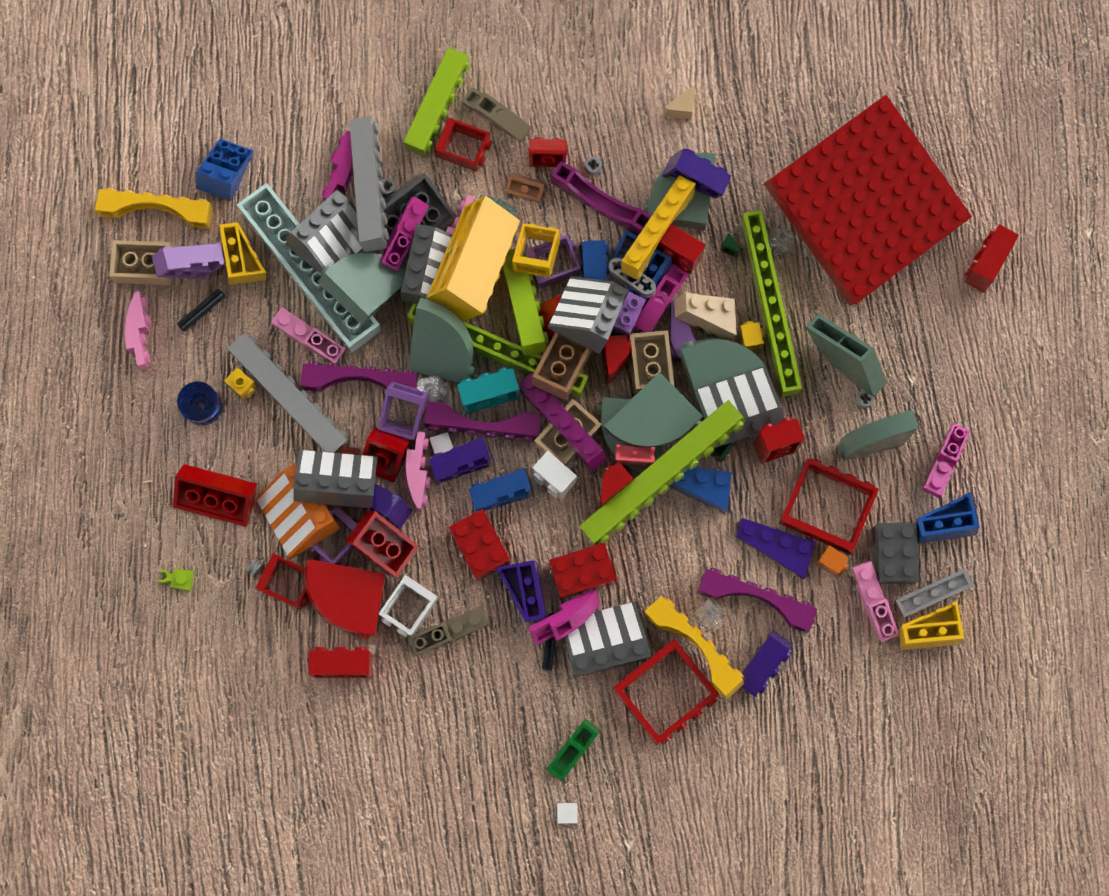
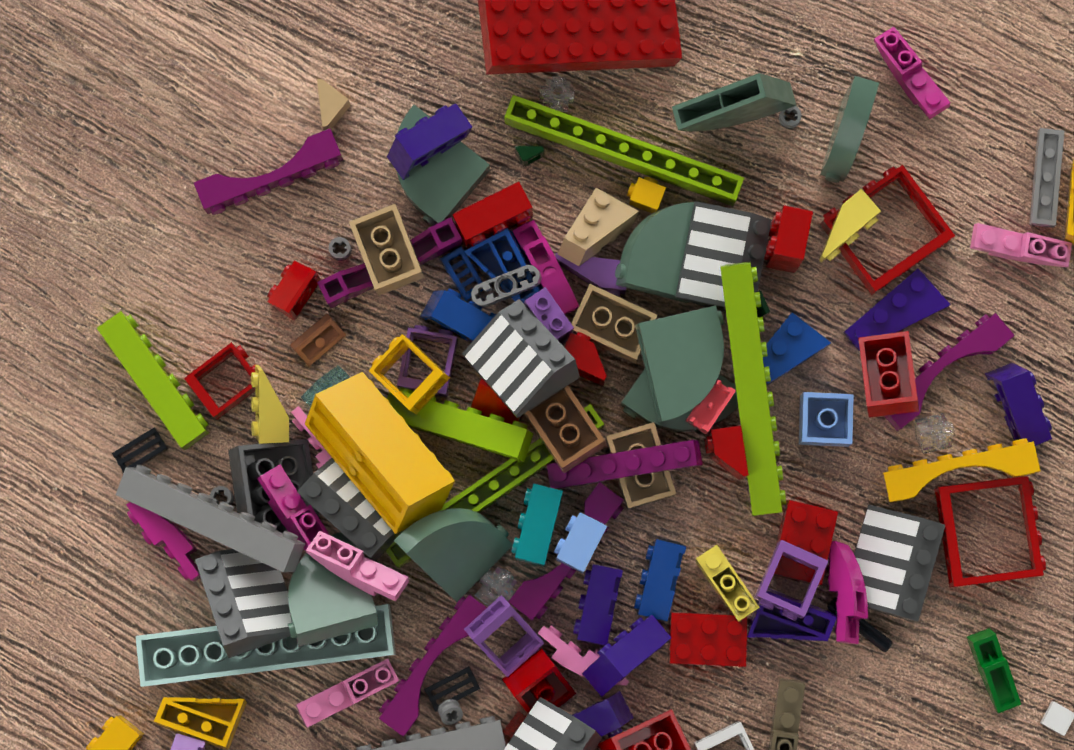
camera: 55 degrees left, 5 degrees up
blue slope [196,139,254,200] -> none
white tile [430,432,453,454] -> none
dark tan slope [461,87,532,143] -> none
white brick [532,451,577,500] -> none
yellow arch [621,175,696,280] -> none
orange brick [816,545,849,577] -> none
dark grey brick [873,523,919,584] -> none
blue wedge [915,492,979,544] -> none
none -> black tile [112,427,168,473]
none -> magenta arch [193,128,343,215]
none -> light yellow slope [251,365,289,444]
none -> bright pink slope [306,531,409,602]
none -> tan brick [349,204,425,296]
none -> black tile [424,666,481,712]
none -> light grey bush [438,699,463,725]
none -> light blue brick [554,512,607,574]
none -> dark purple wedge [582,615,671,697]
none -> light yellow slope [696,545,760,622]
none -> medium lavender window [754,540,828,621]
none -> light blue brick [798,392,854,447]
none -> light yellow slope [819,189,881,263]
none -> red brick [858,331,919,418]

